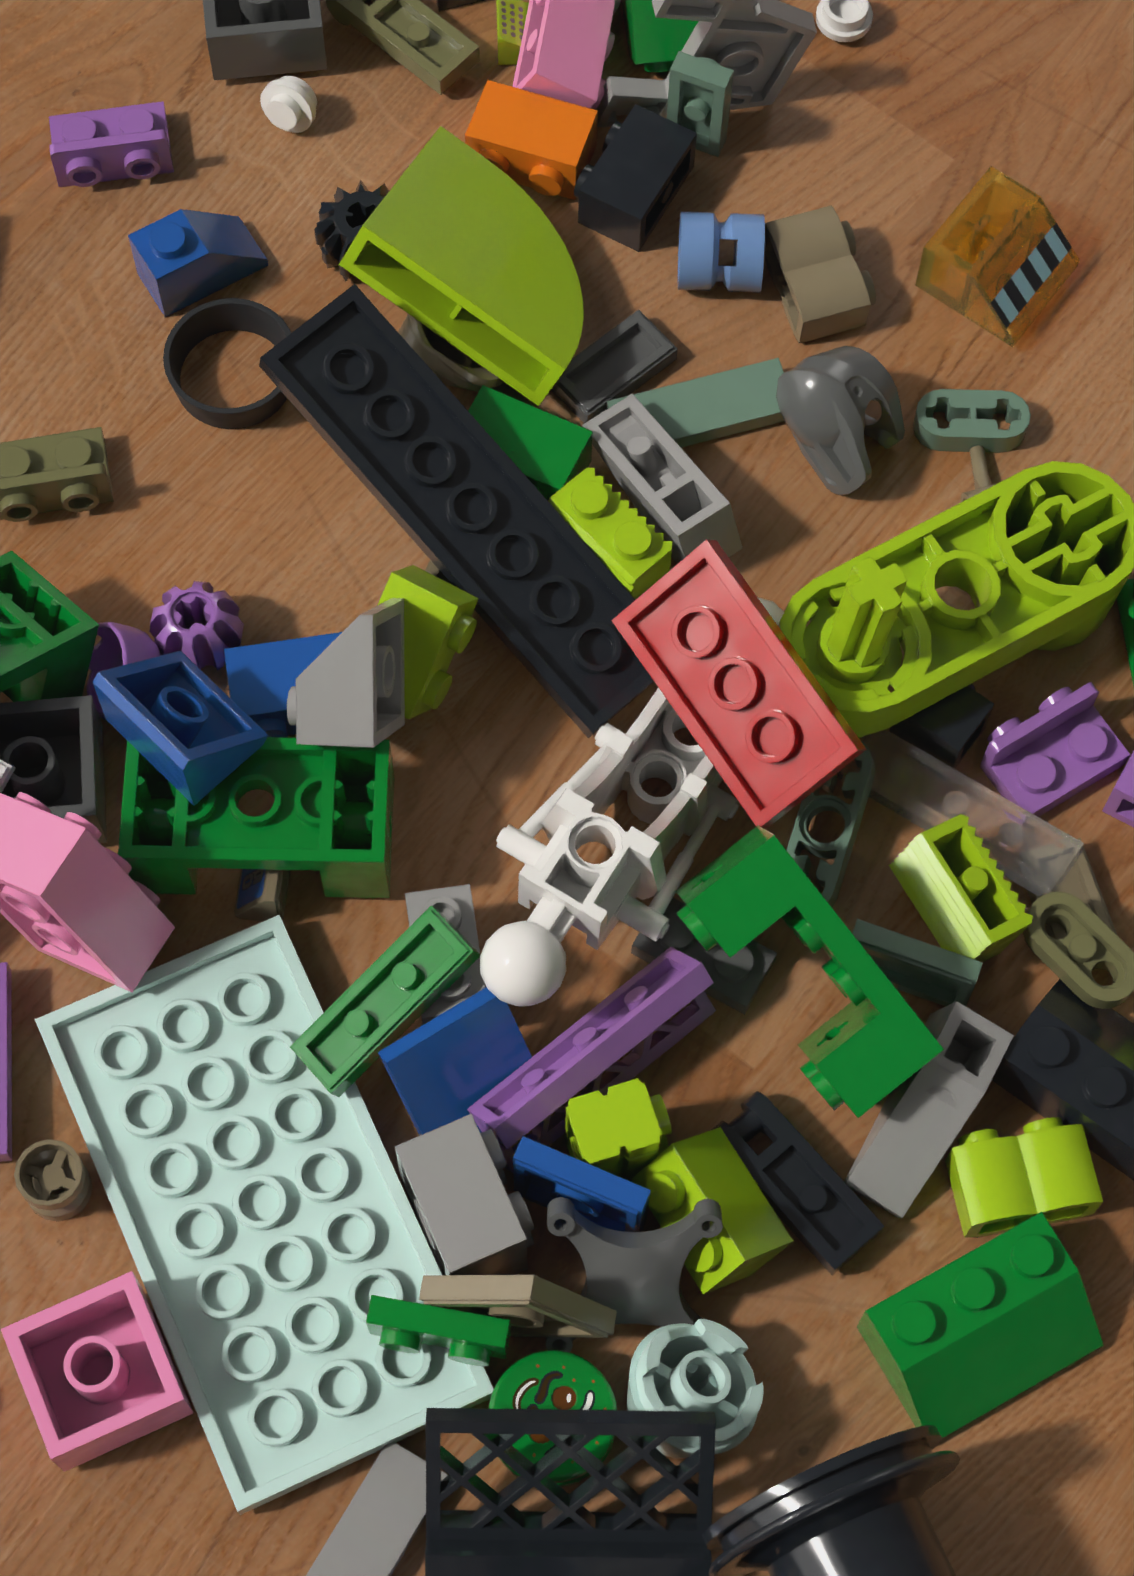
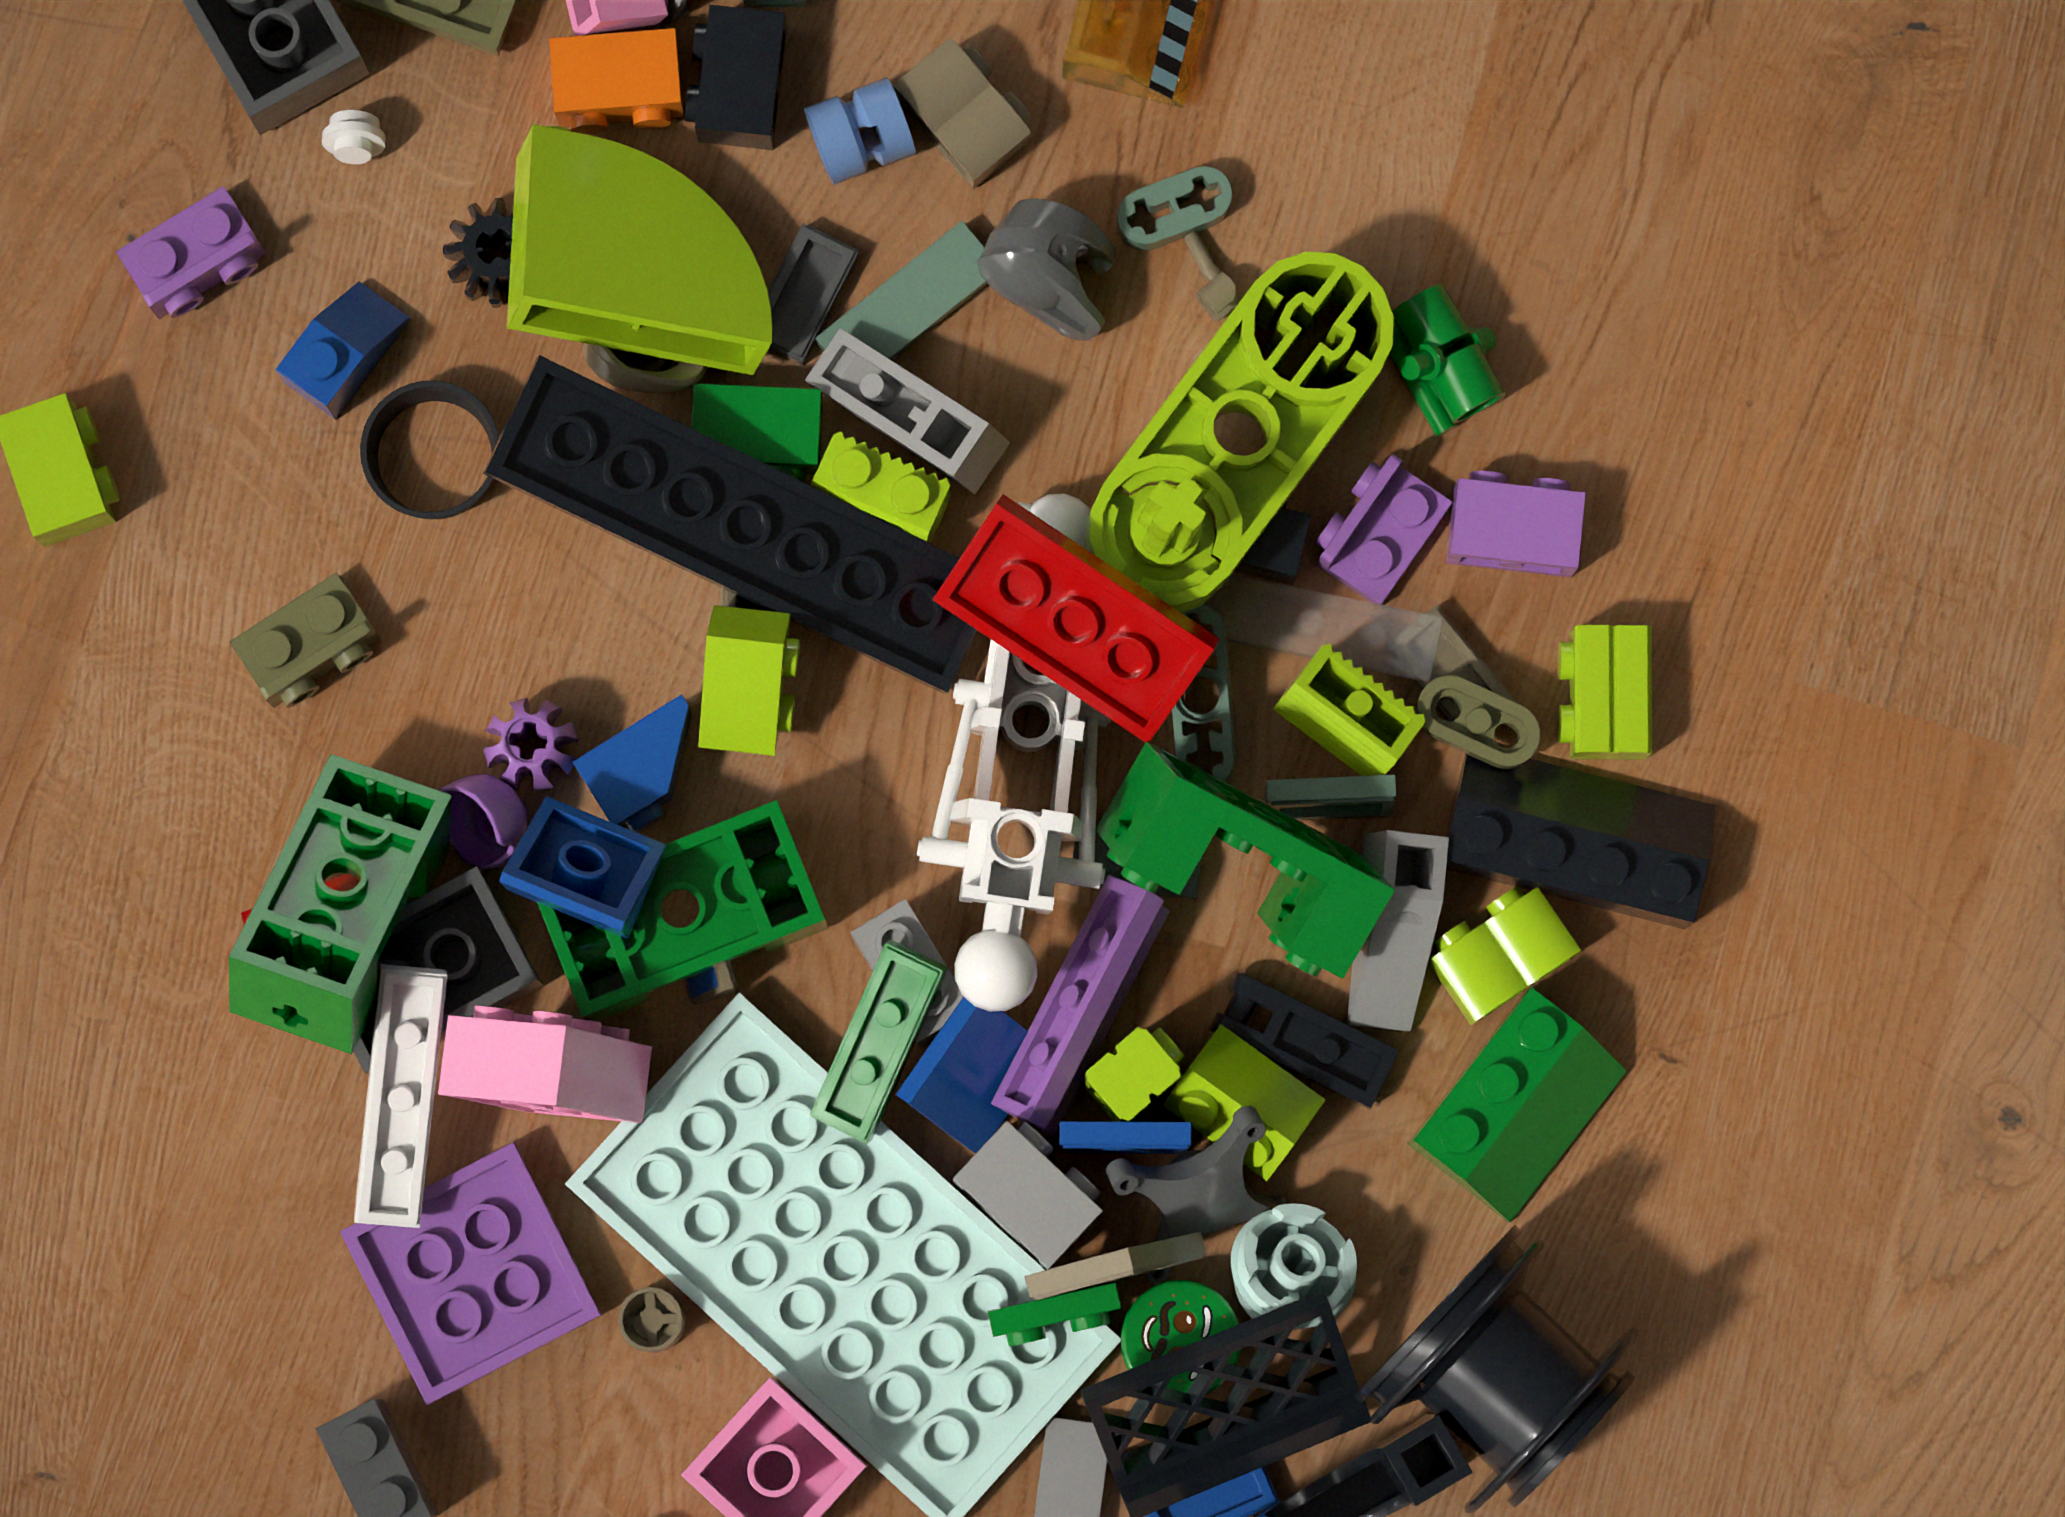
camera: 25 degrees left, 15 degrees up
light grey slope [287,598,405,747] -> none

